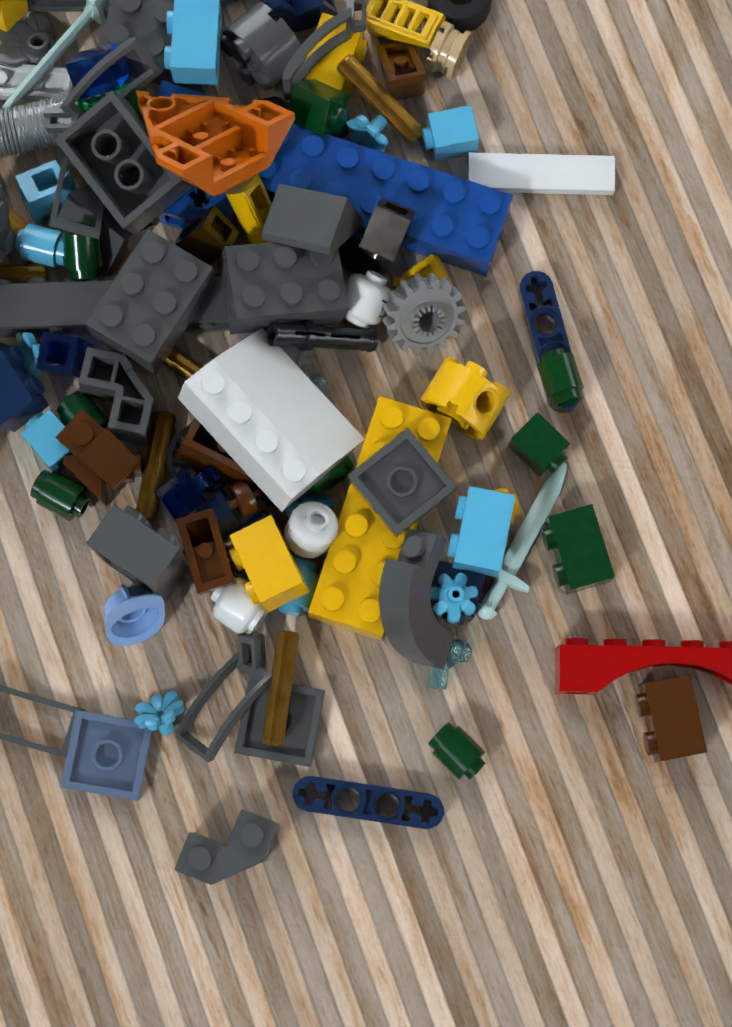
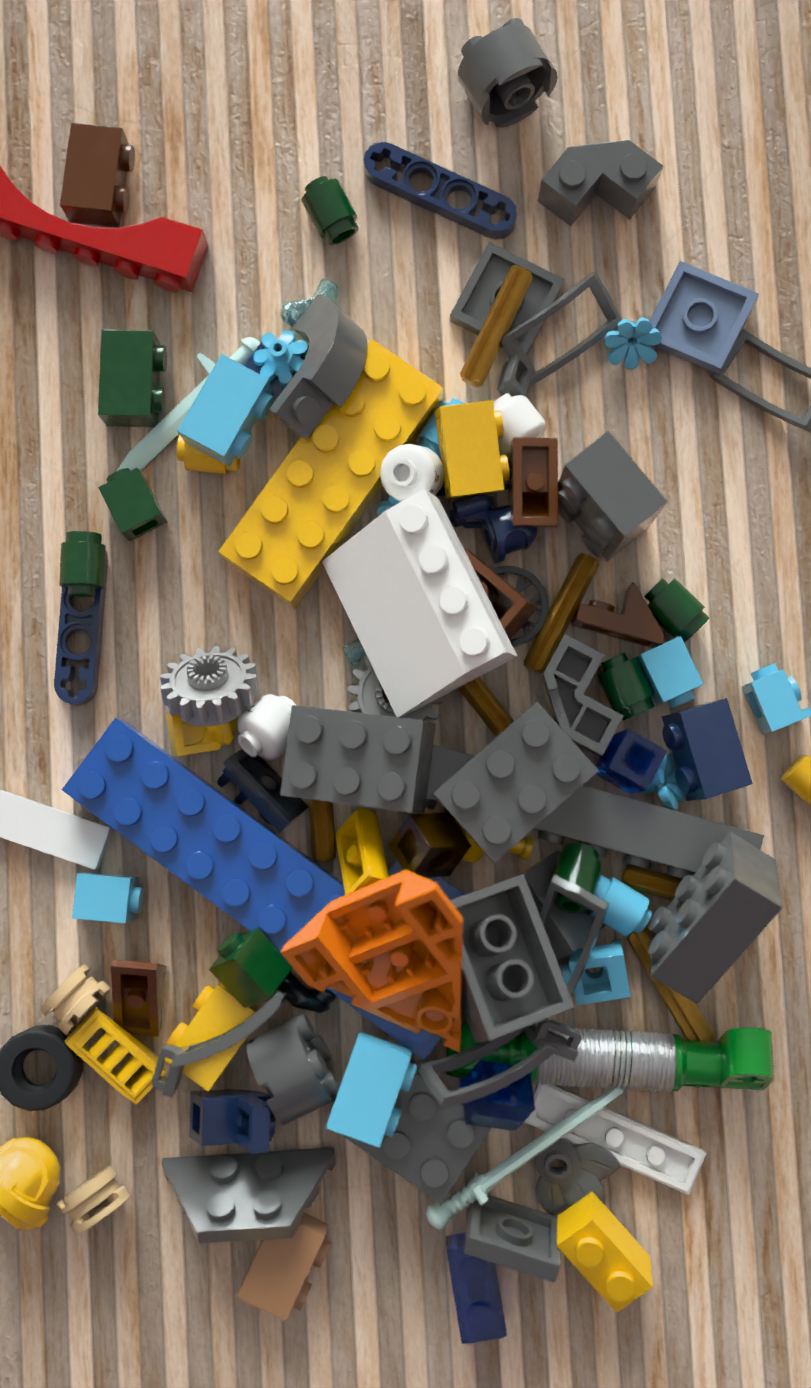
camera: 155 degrees left, 5 degrees up
reddish brown slope [55,409,140,490] -> none
light blue piece [104,584,165,646] -> none
clear blue plate [155,465,221,521] -> none
reddish brown piece [226,481,262,518] -> none
dark grey slope [262,183,364,255] -> none
black pin [267,321,378,352] -> none
pearl gold axle [337,54,423,144] -> none
medium azure plant [346,114,389,153] -> none
dark grey tile [347,428,457,538] -> none
dark brown brick [359,197,417,262] -> none
yellow brick [420,356,511,440] -> none
none -> dark grey brick [457,18,557,127]

